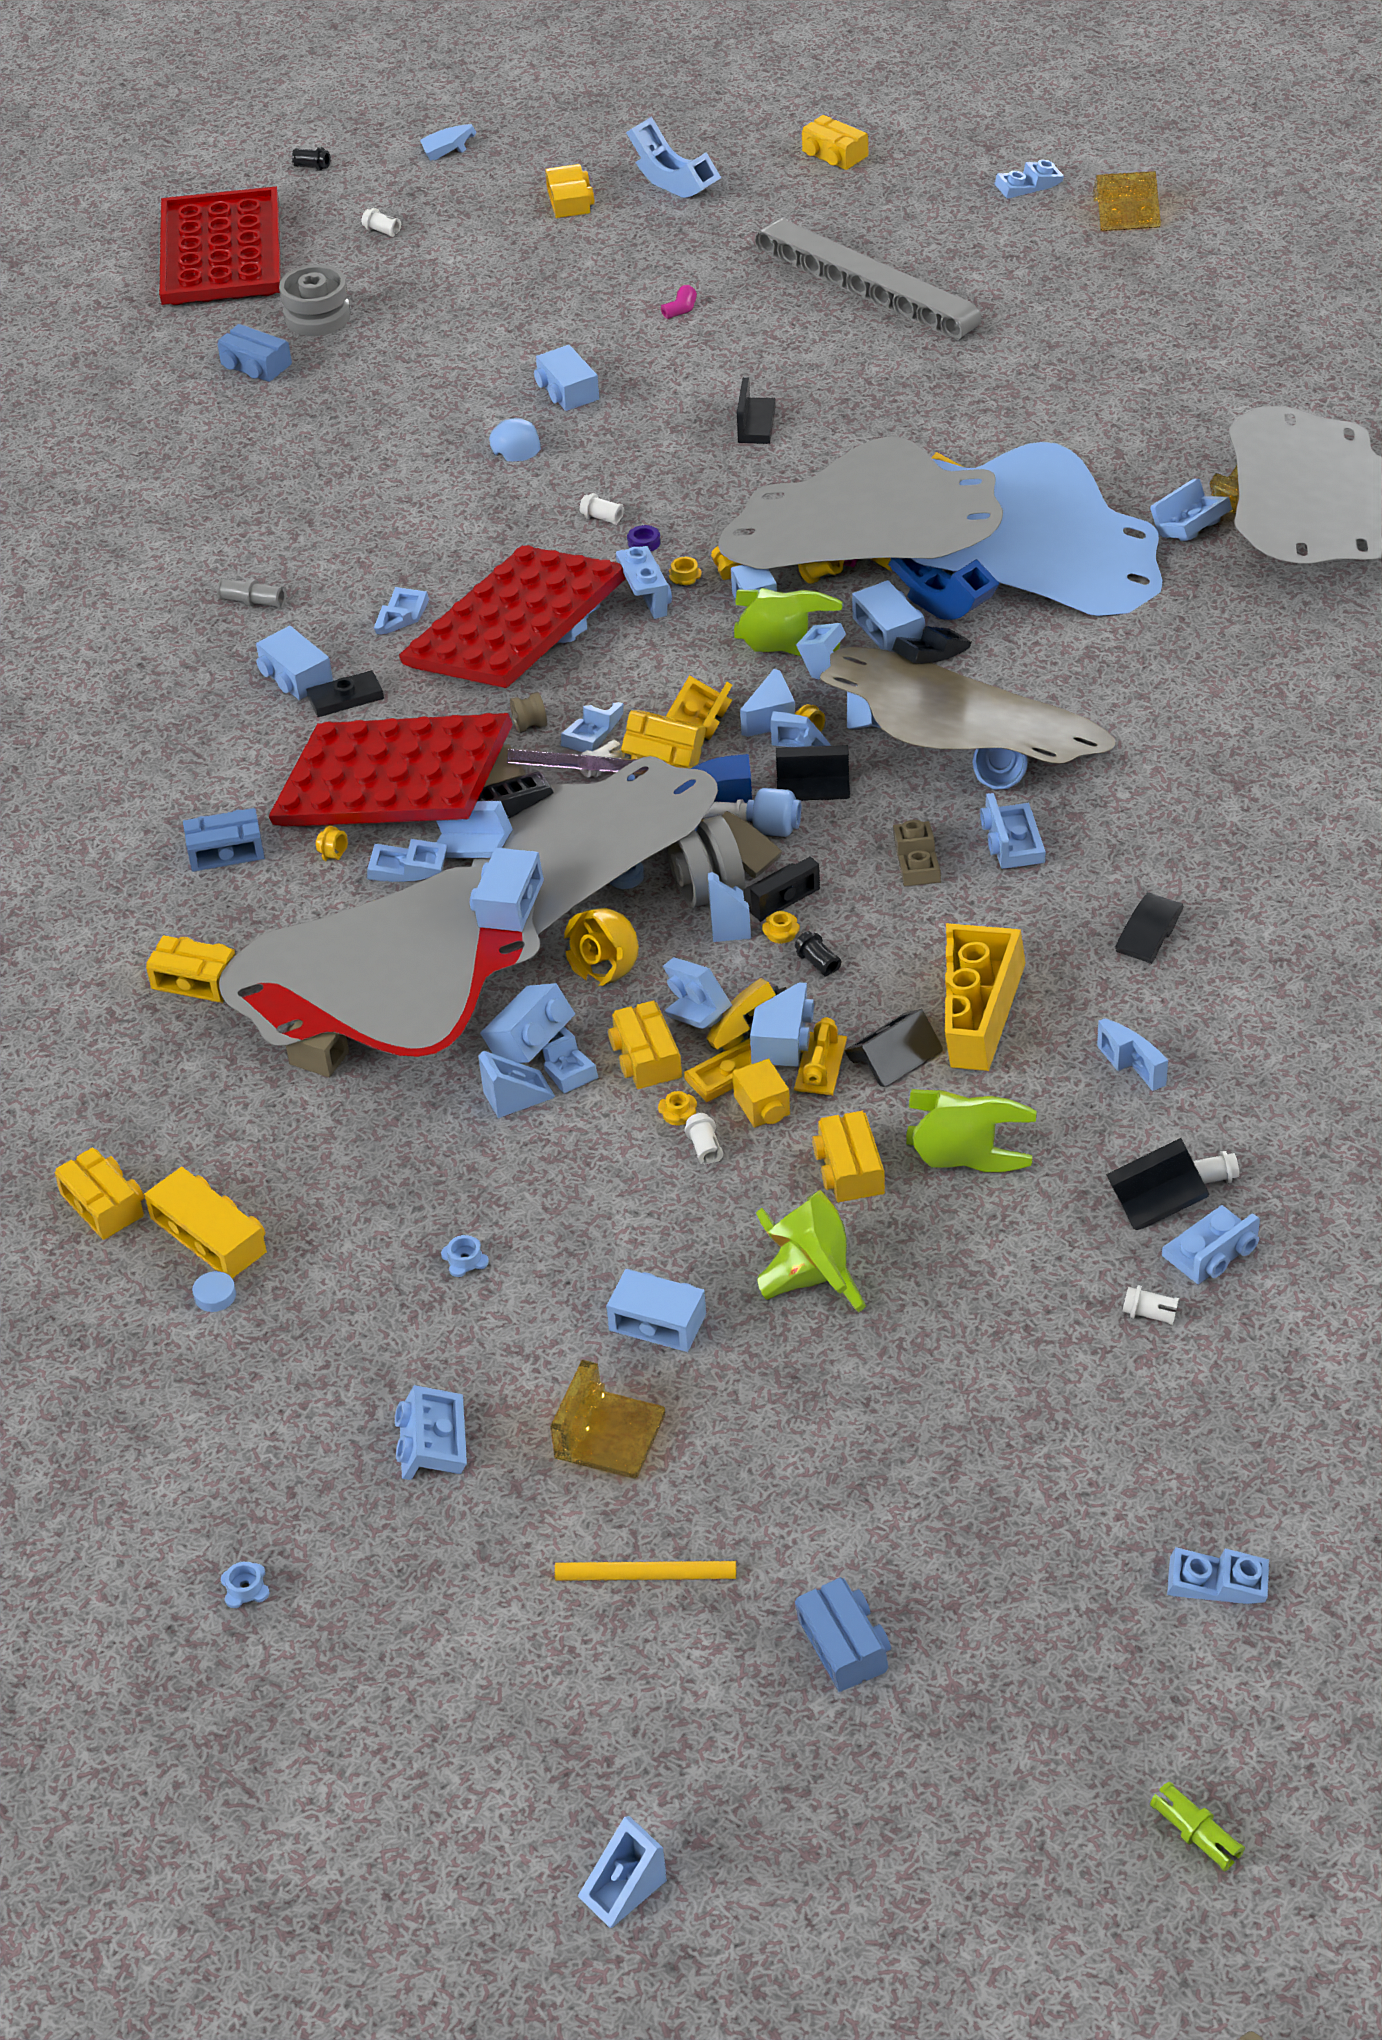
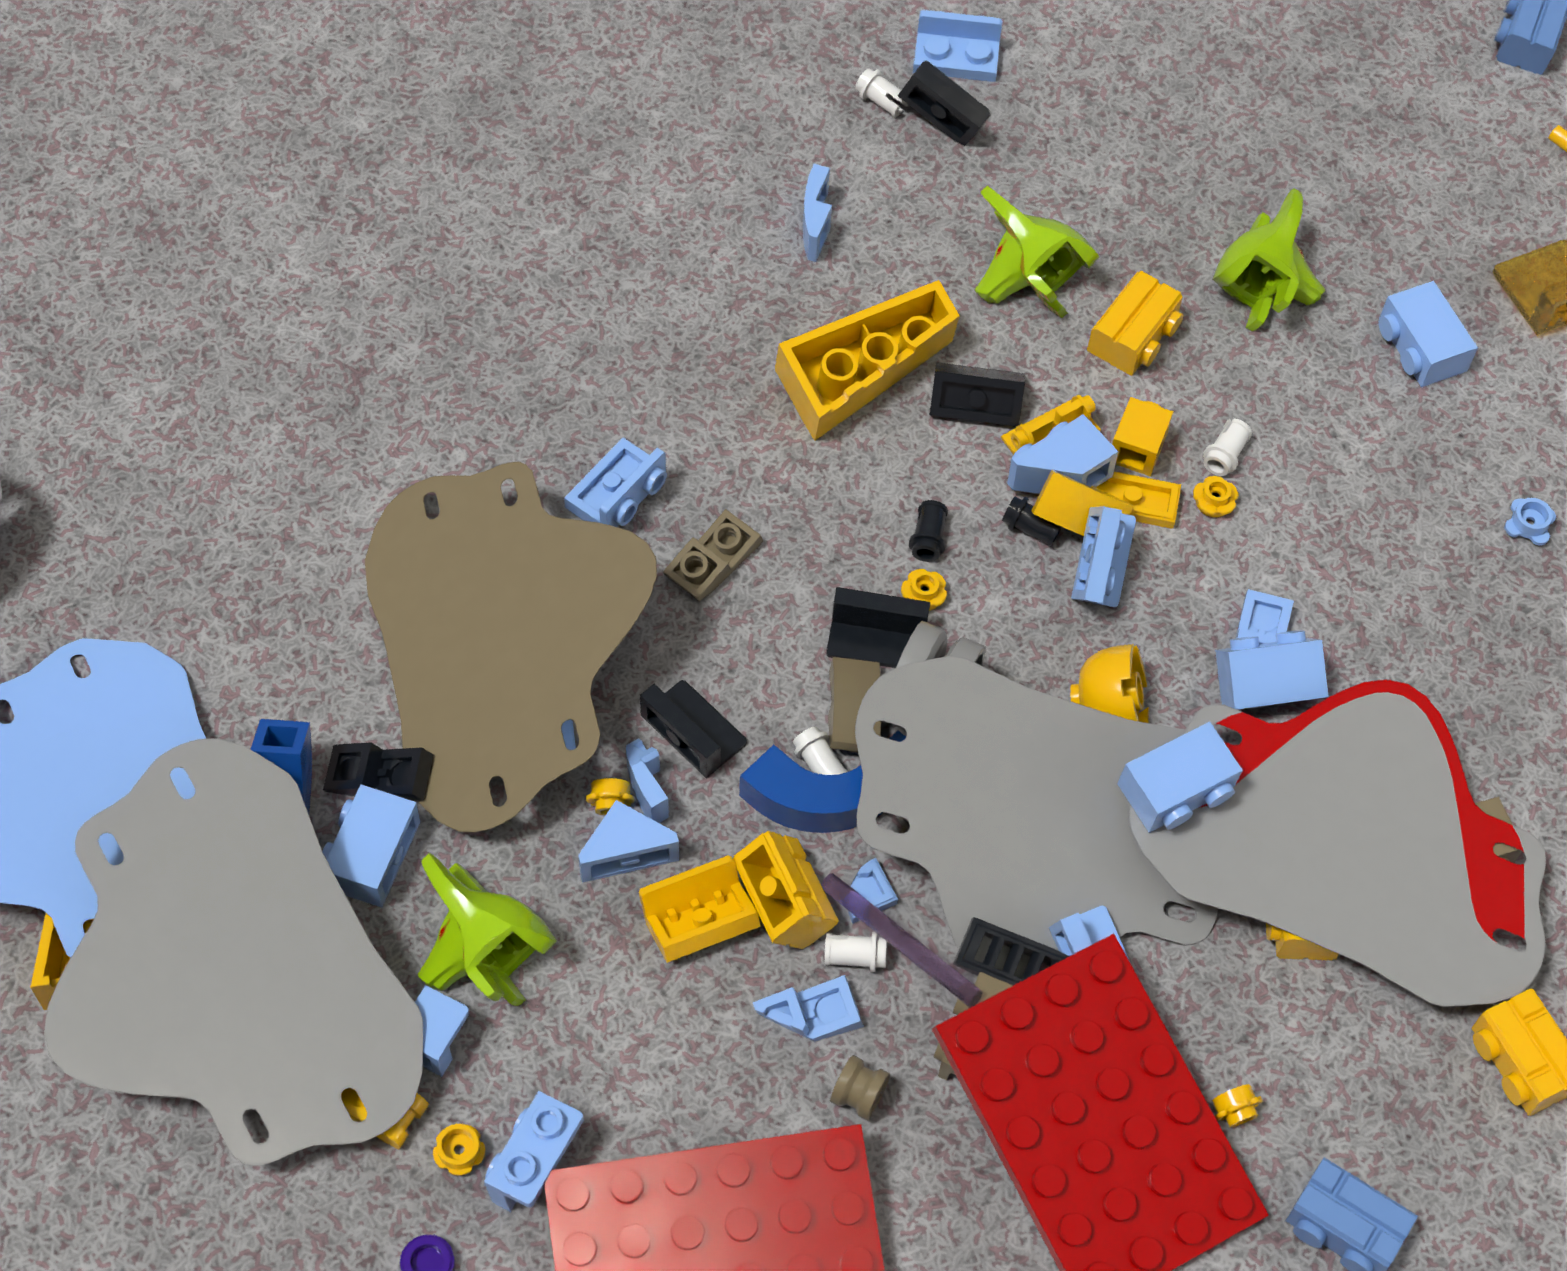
camera: 140 degrees left, 15 degrees up
light blue slope [367,839,447,882] -> none
light blue slope [478,1051,555,1118] -> none
yellow brick [608,1000,682,1089] -> none
light blue slope [707,872,751,942] -> none
light blue head [746,788,802,837] -> none
light blue panel [796,623,846,679] -> none
black slope [1115,892,1184,964] -> none
white pin [1122,1285,1179,1325] -> none

